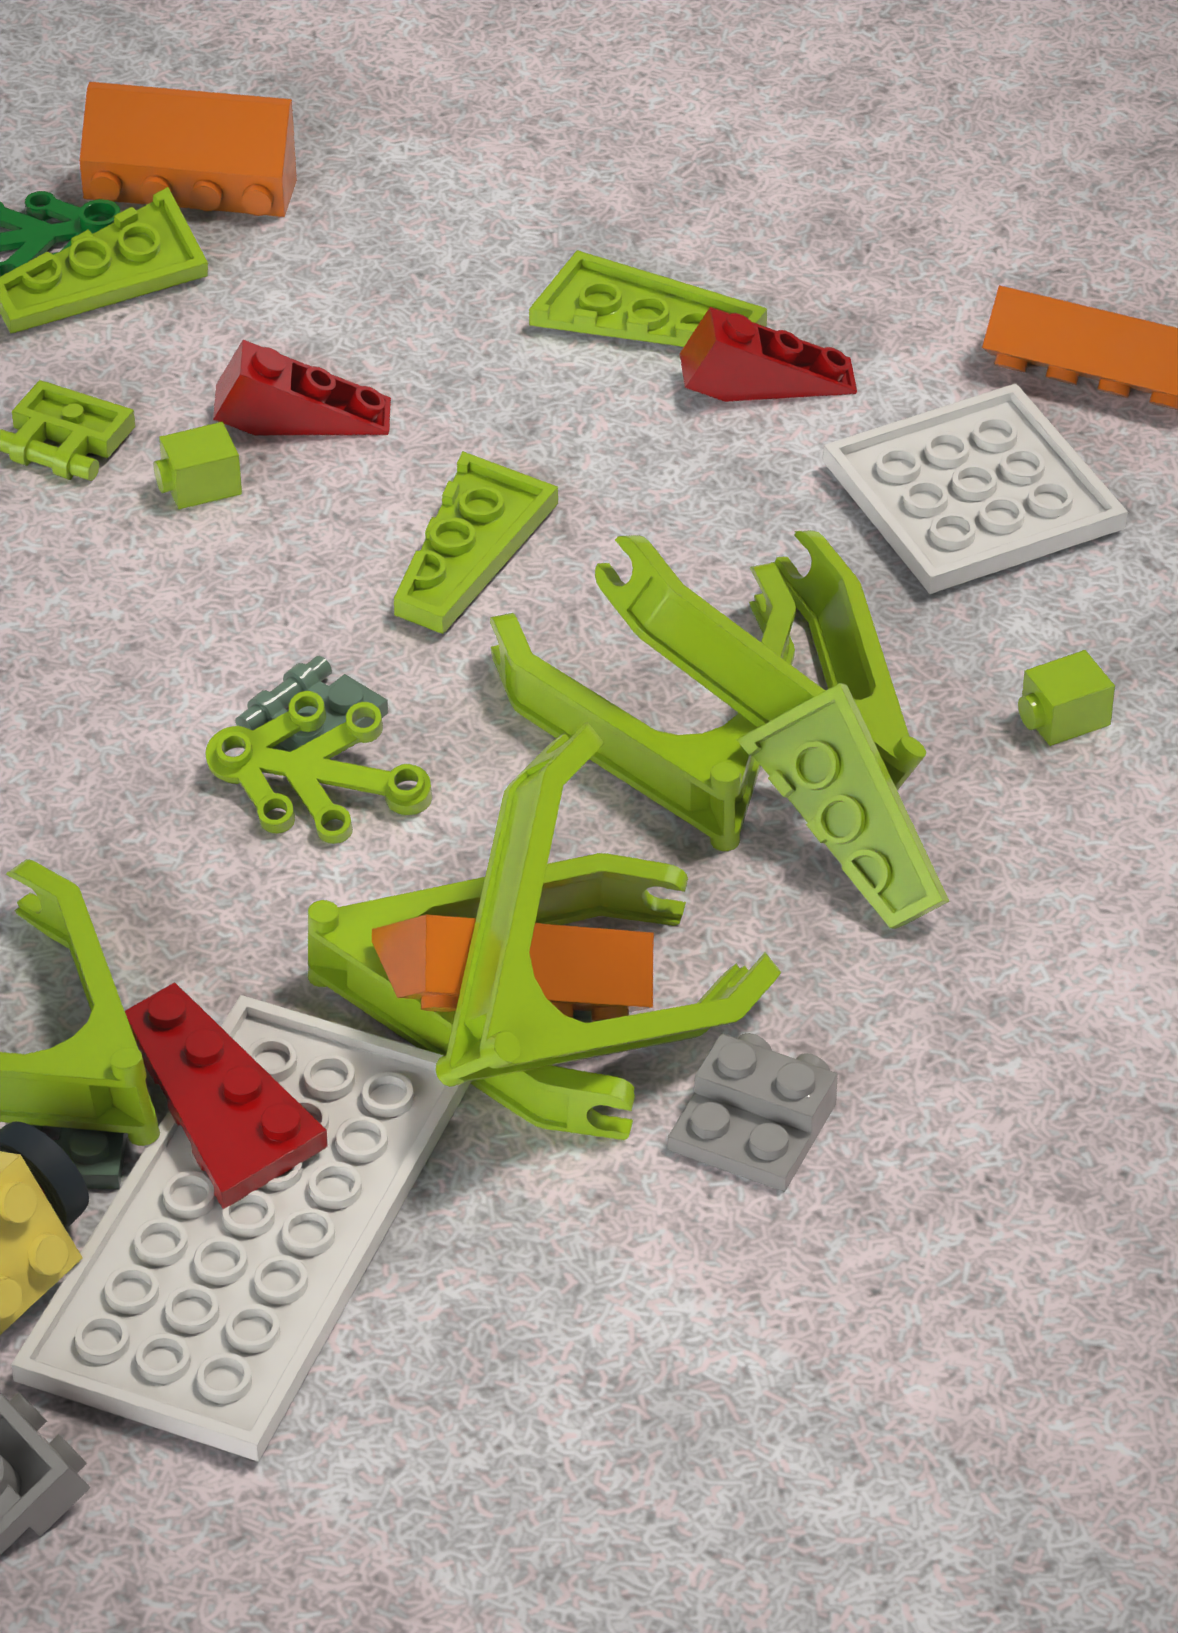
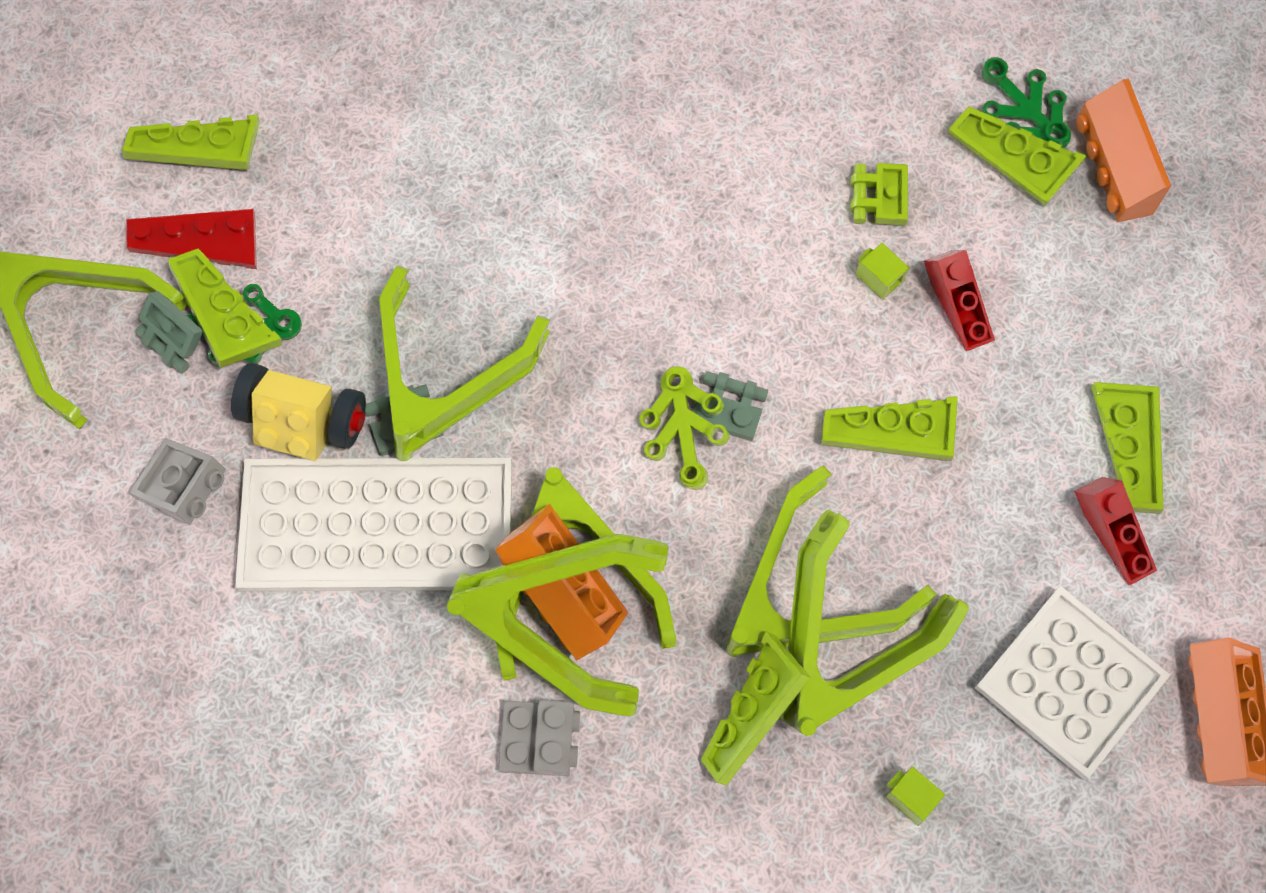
camera: 65 degrees right, 25 degrees up
red wing [125,982,328,1209] -> none

